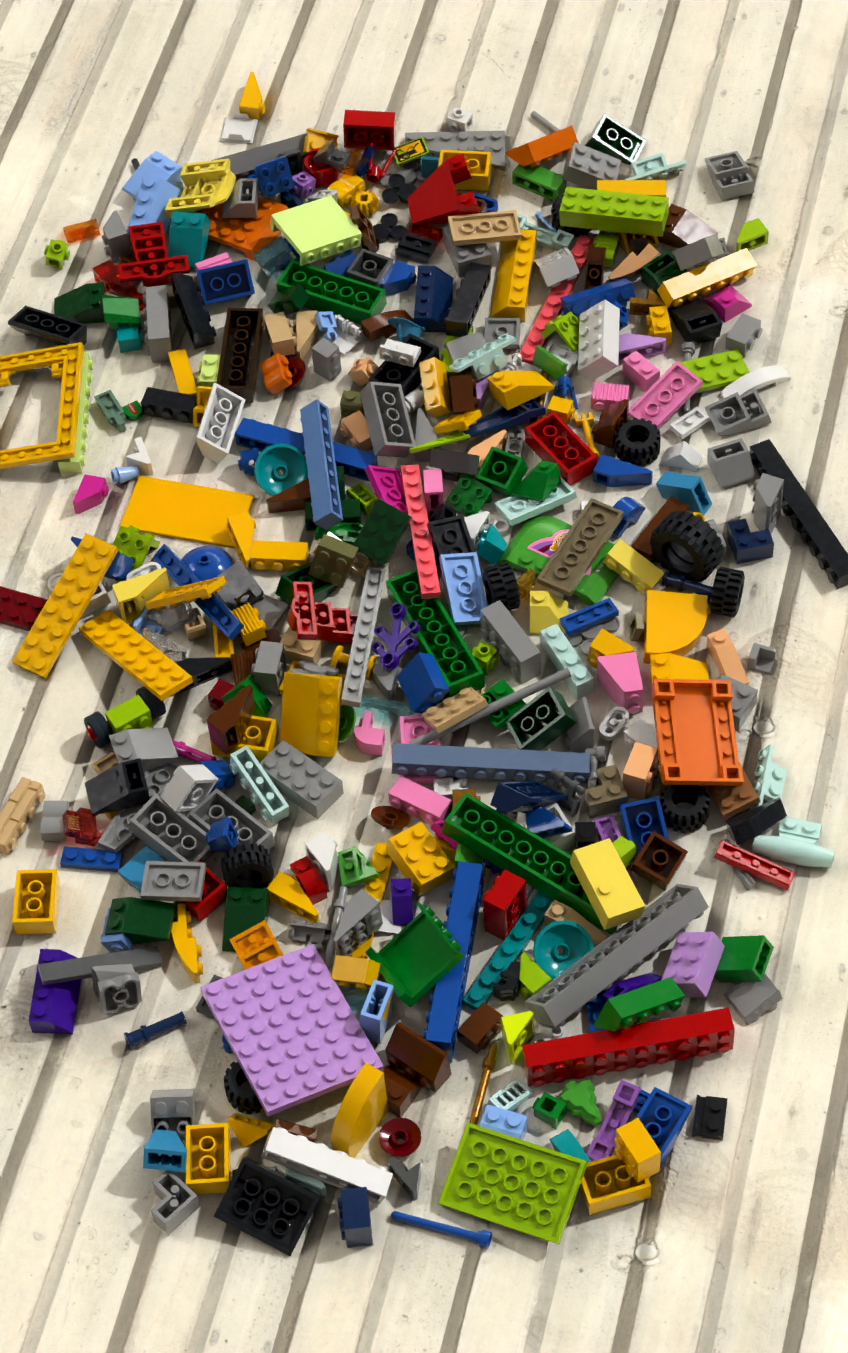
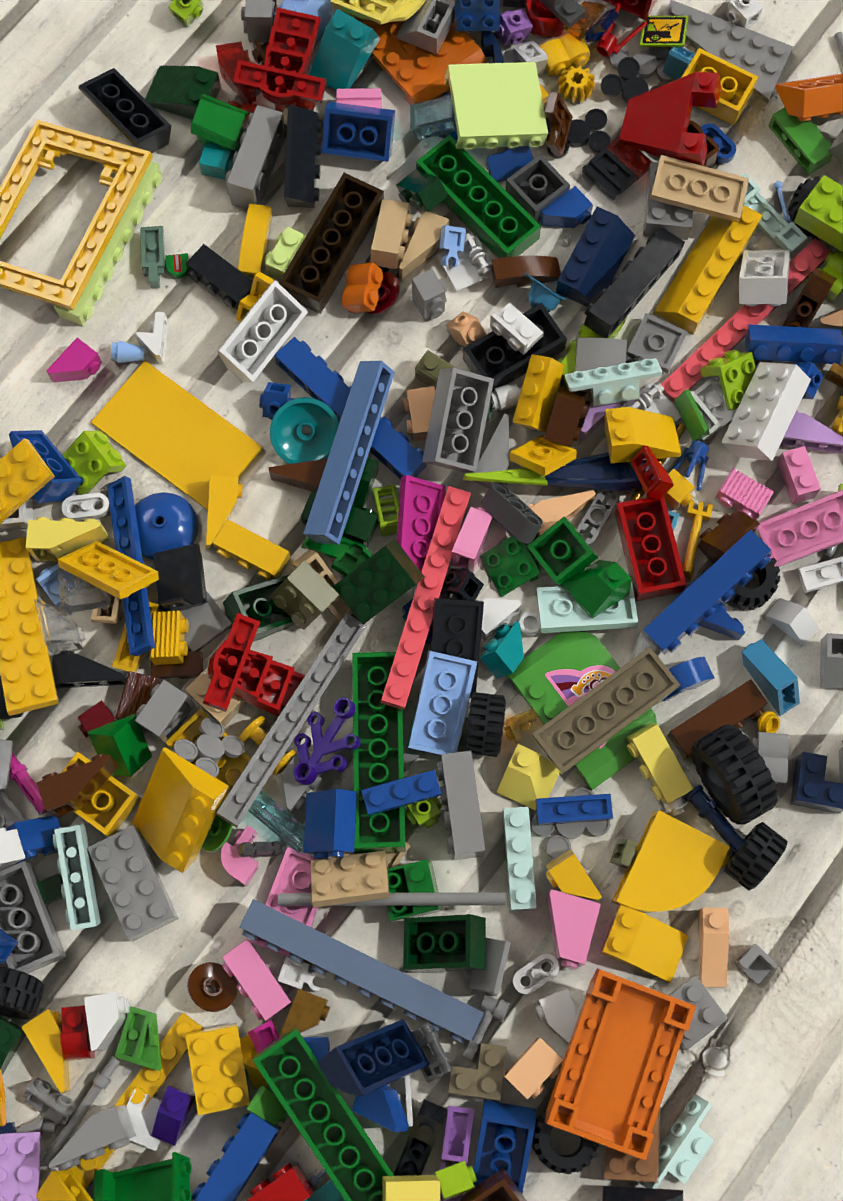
camera: 20 degrees right, 20 degrees up
none -> flat silver axle [238,841,283,857]
none -> blue plate [362,770,442,816]
none -> red slope [630,445,674,499]
none -> blue brick [643,530,772,655]

